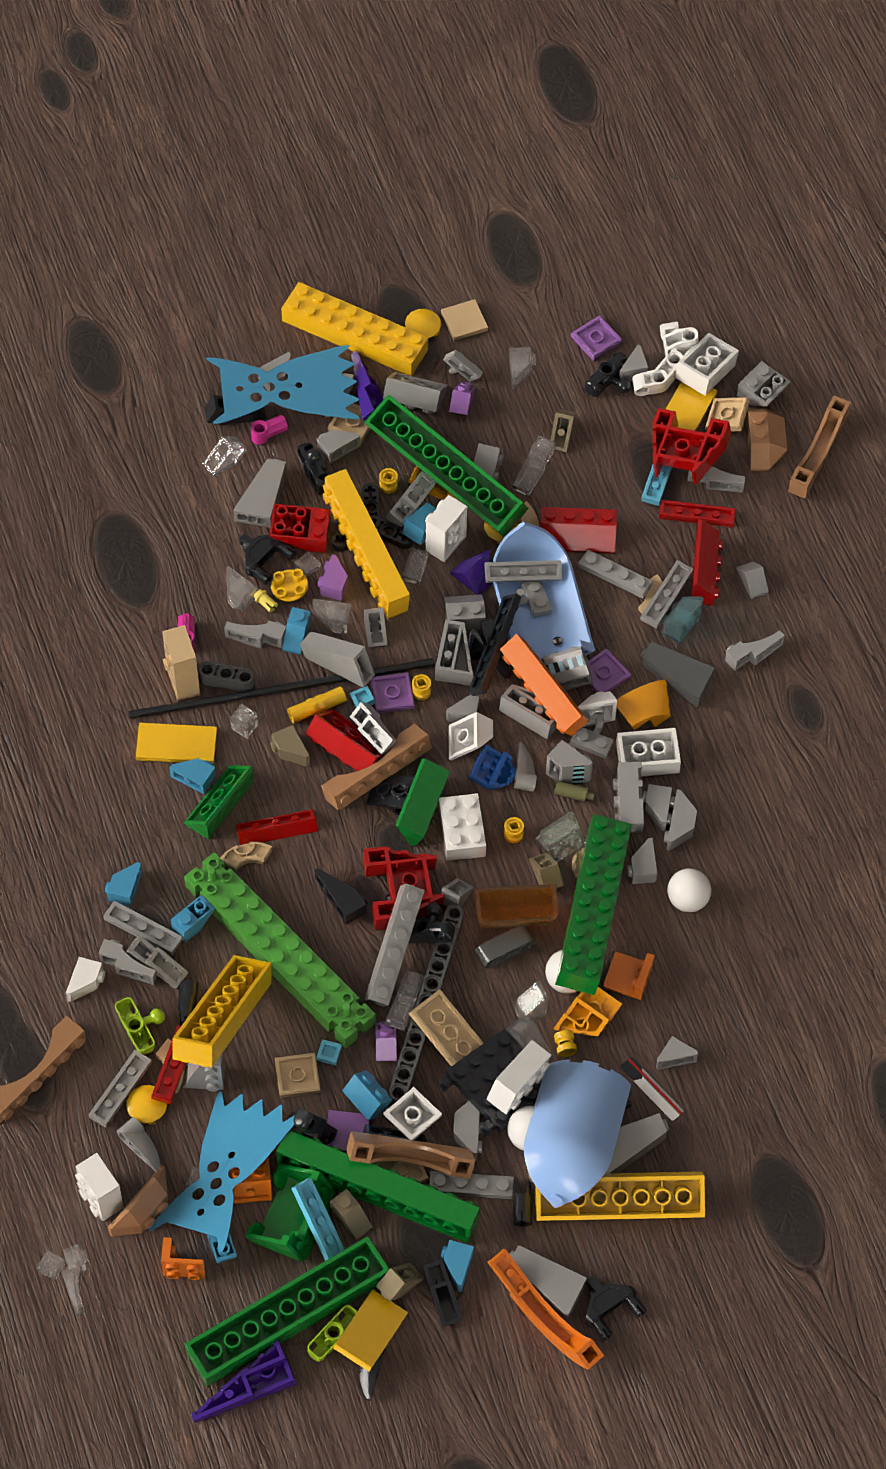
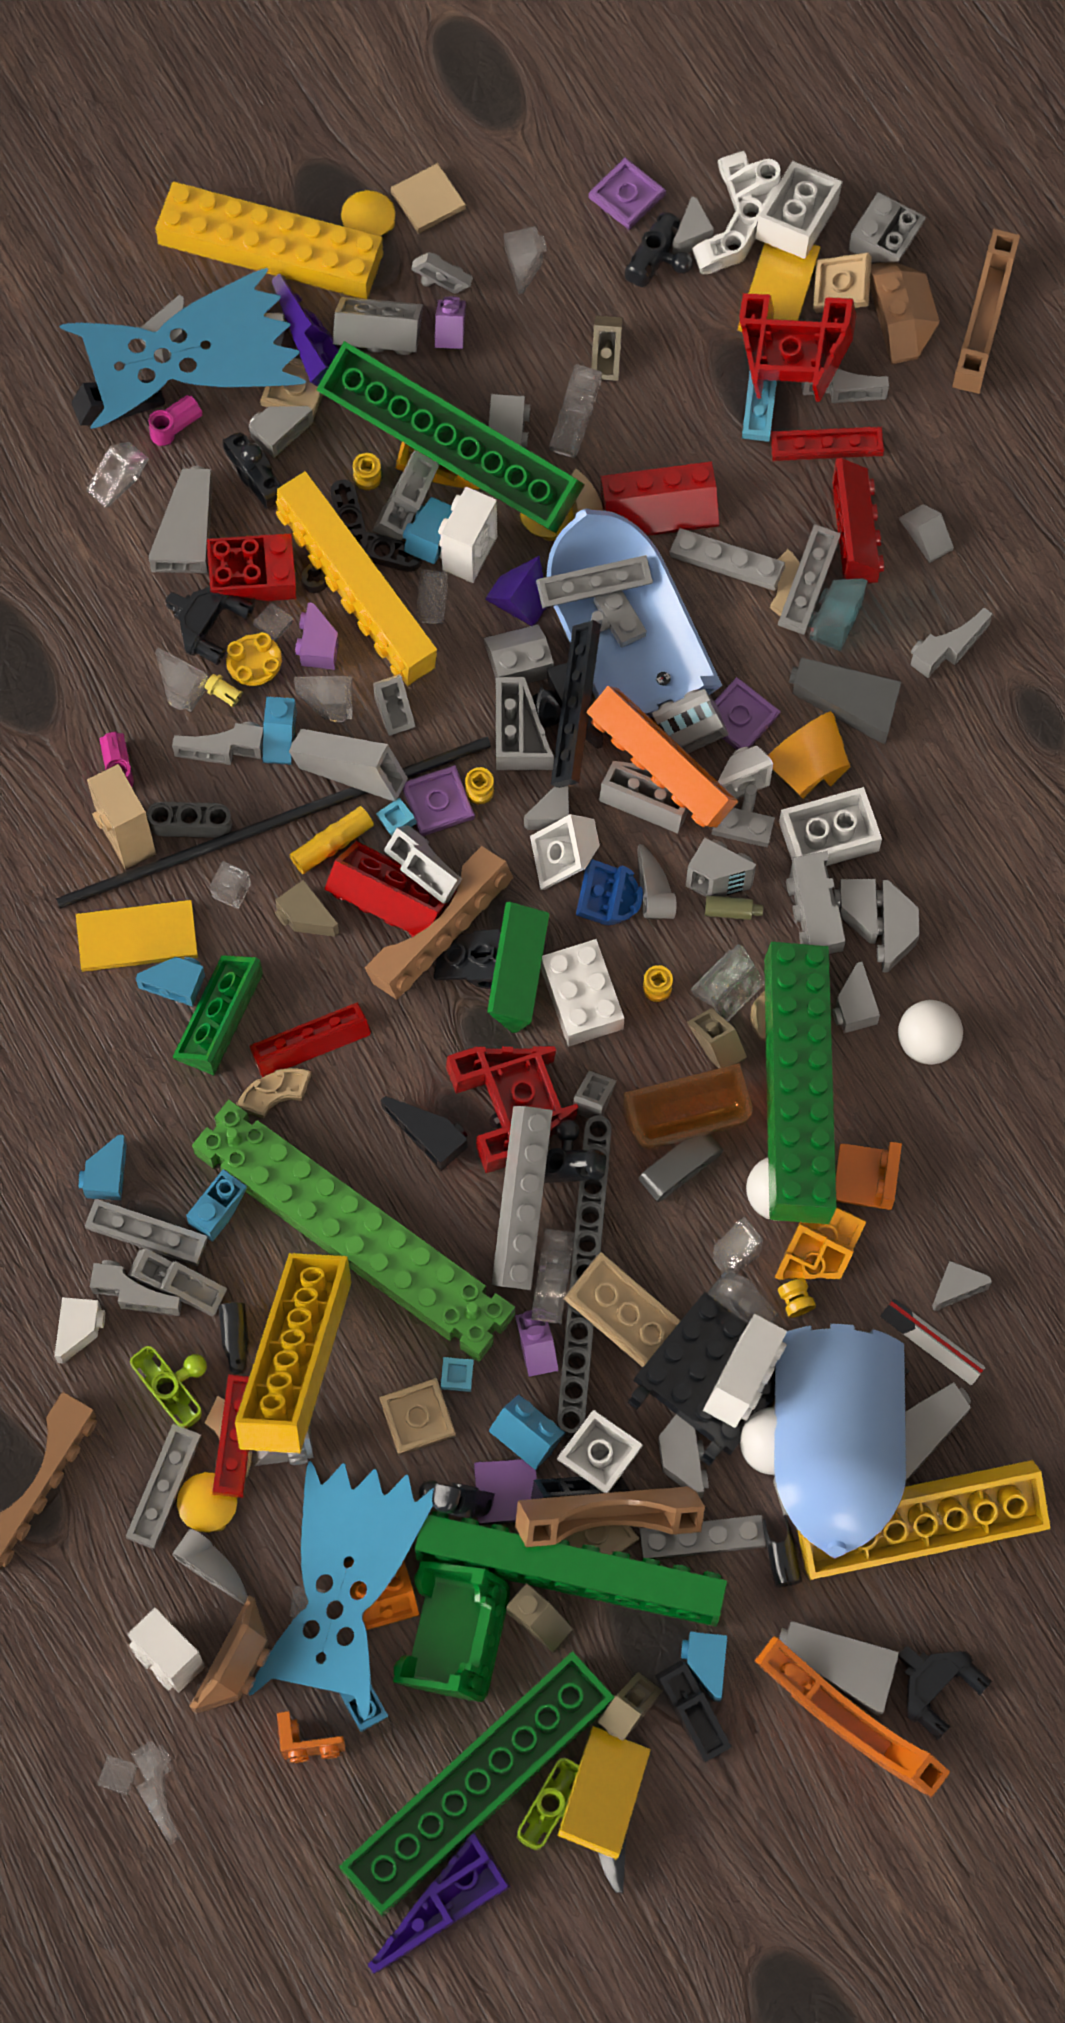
camera: 10 degrees left, 10 degrees up
medium azure plate [291,1178,345,1261] -> none

